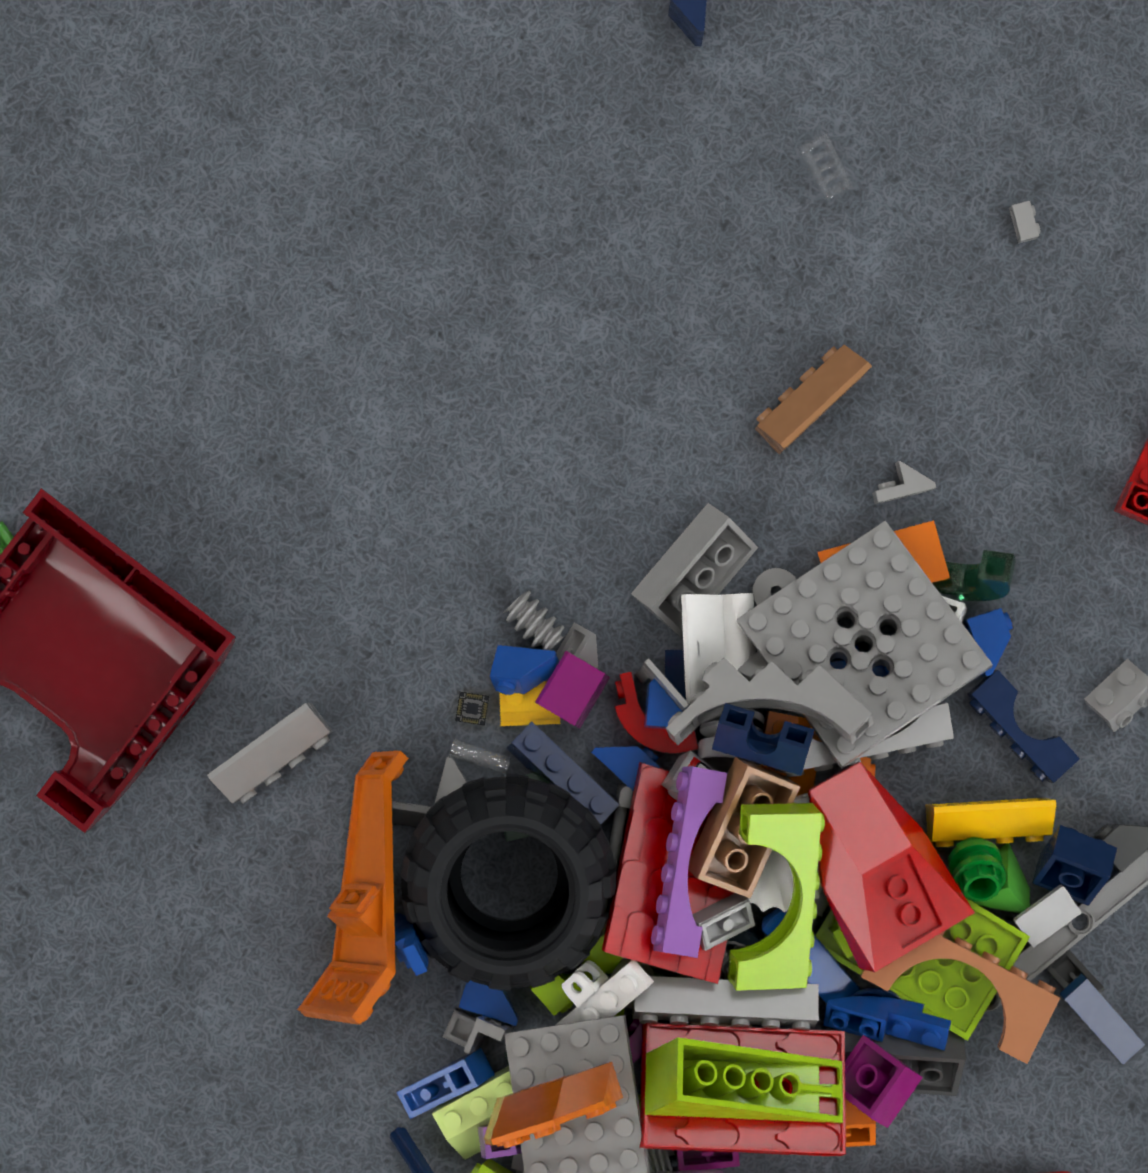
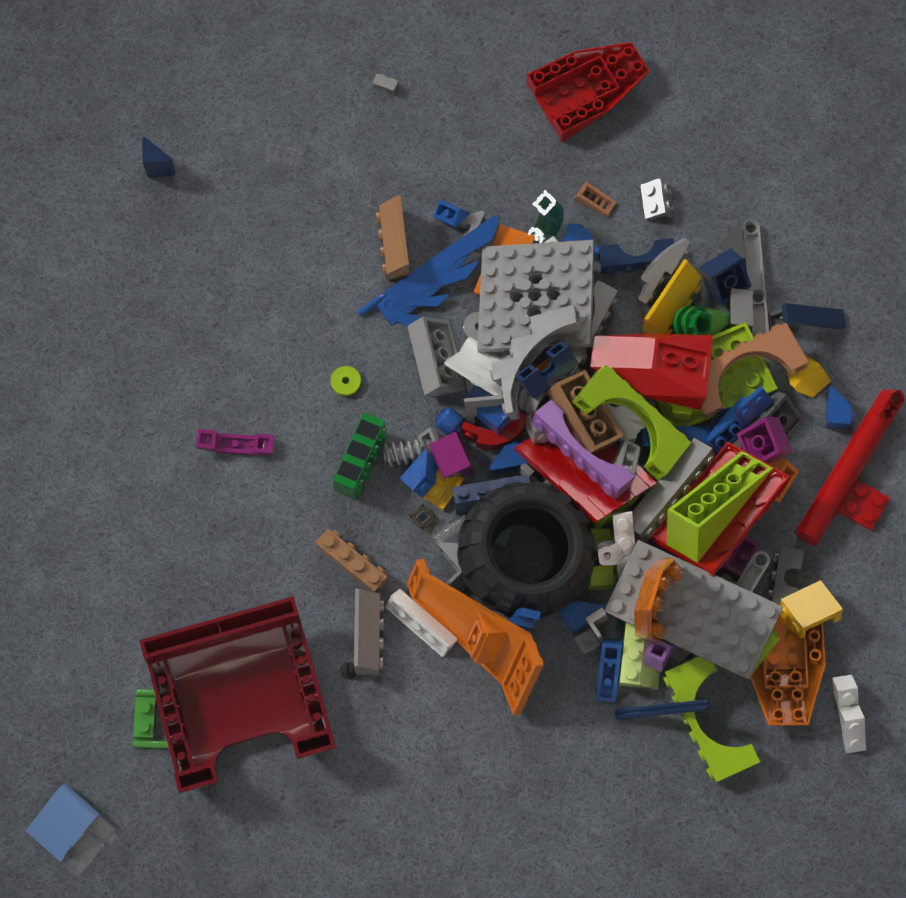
camera: 50 degrees left, 15 degrees down
none -> magenta slope [196,429,274,455]
none -> medium nougat brick [315,529,388,593]
none -> lime piece [330,366,361,397]
none -> green brick [333,412,388,500]
none -> black piece [340,662,357,679]
none -> blue animal [357,215,499,328]
none -> white slope [385,589,457,657]
none -> blue slope [433,200,470,227]
none -> blue head [434,407,463,435]
none -> nougat slope [574,182,617,217]
none -> light grey slope [638,238,691,304]
none -> yellow slope [786,355,831,398]
none -> blue slope [825,386,854,429]

